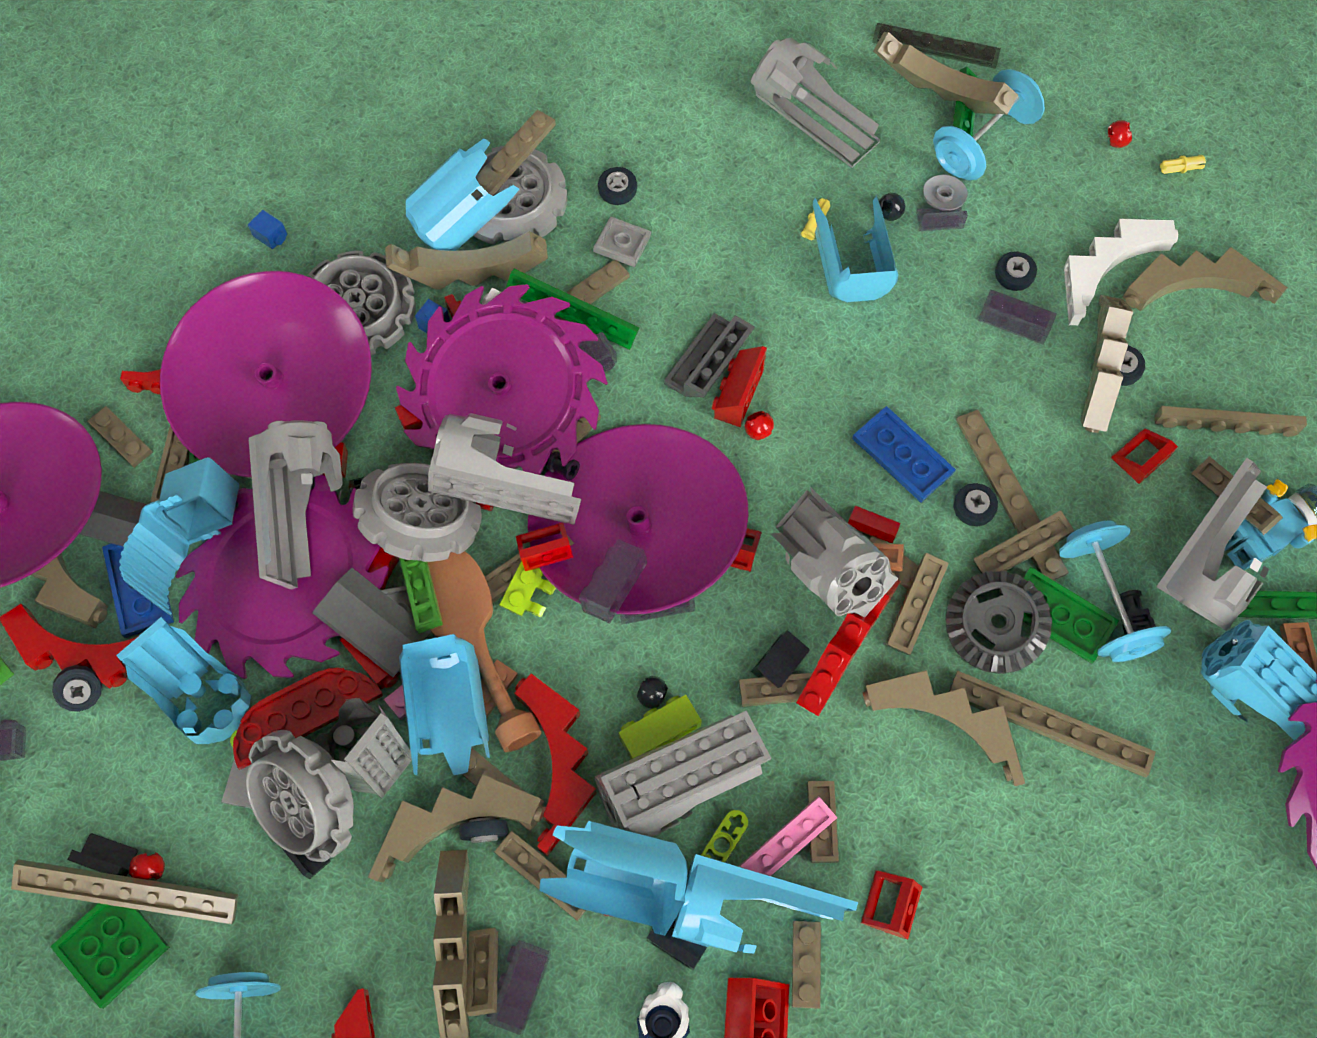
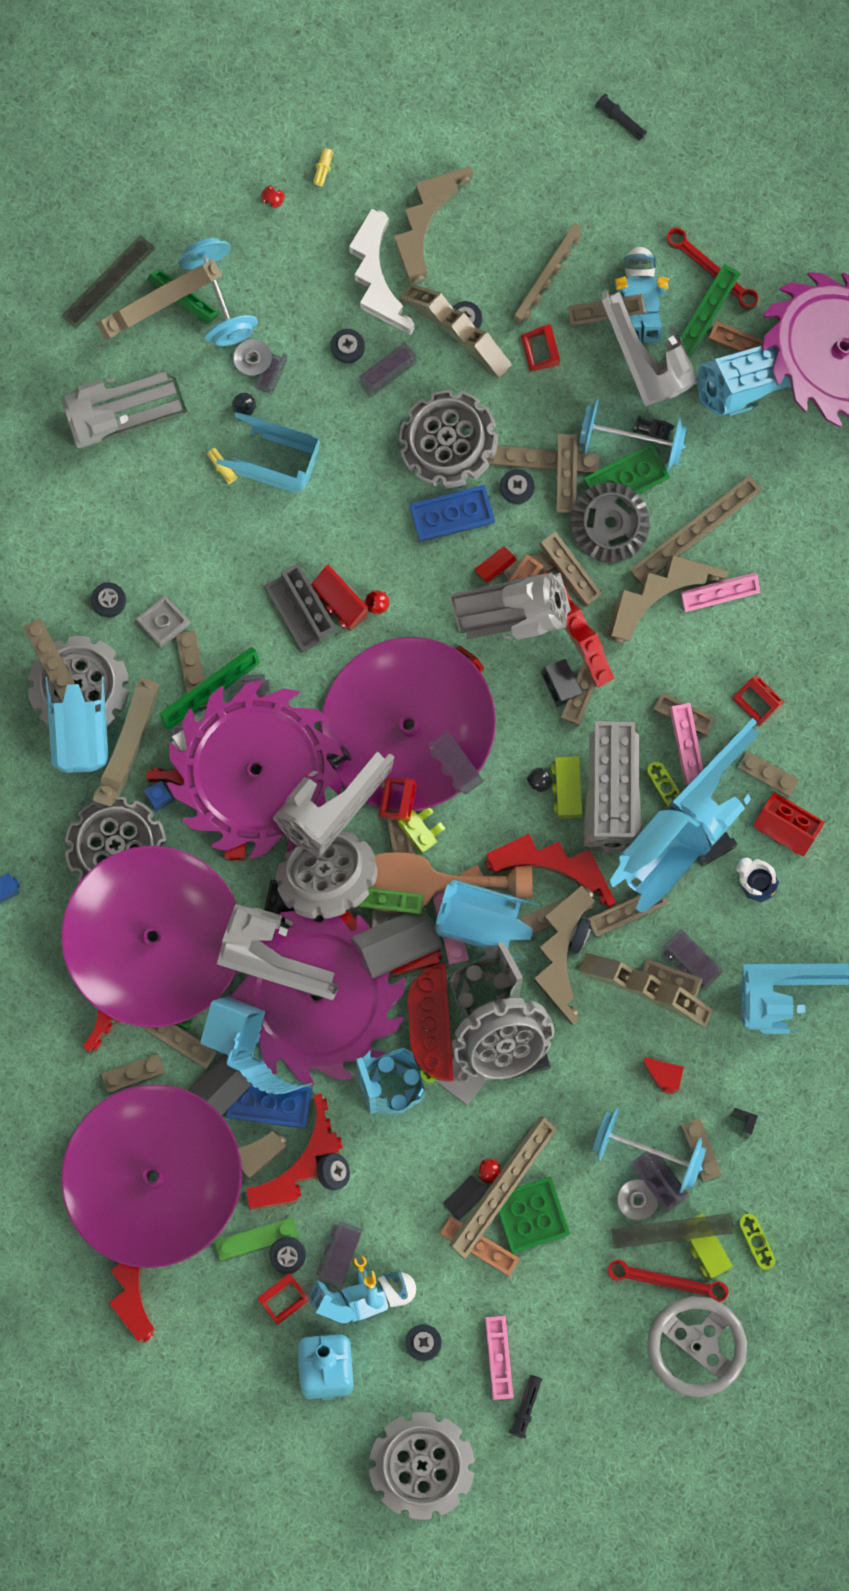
camera: 65 degrees left, 10 degrees up
none -> light grey piece [399,390,498,488]
none -> nougat plate [440,1216,520,1277]
none -> bright pink plate [681,572,761,612]

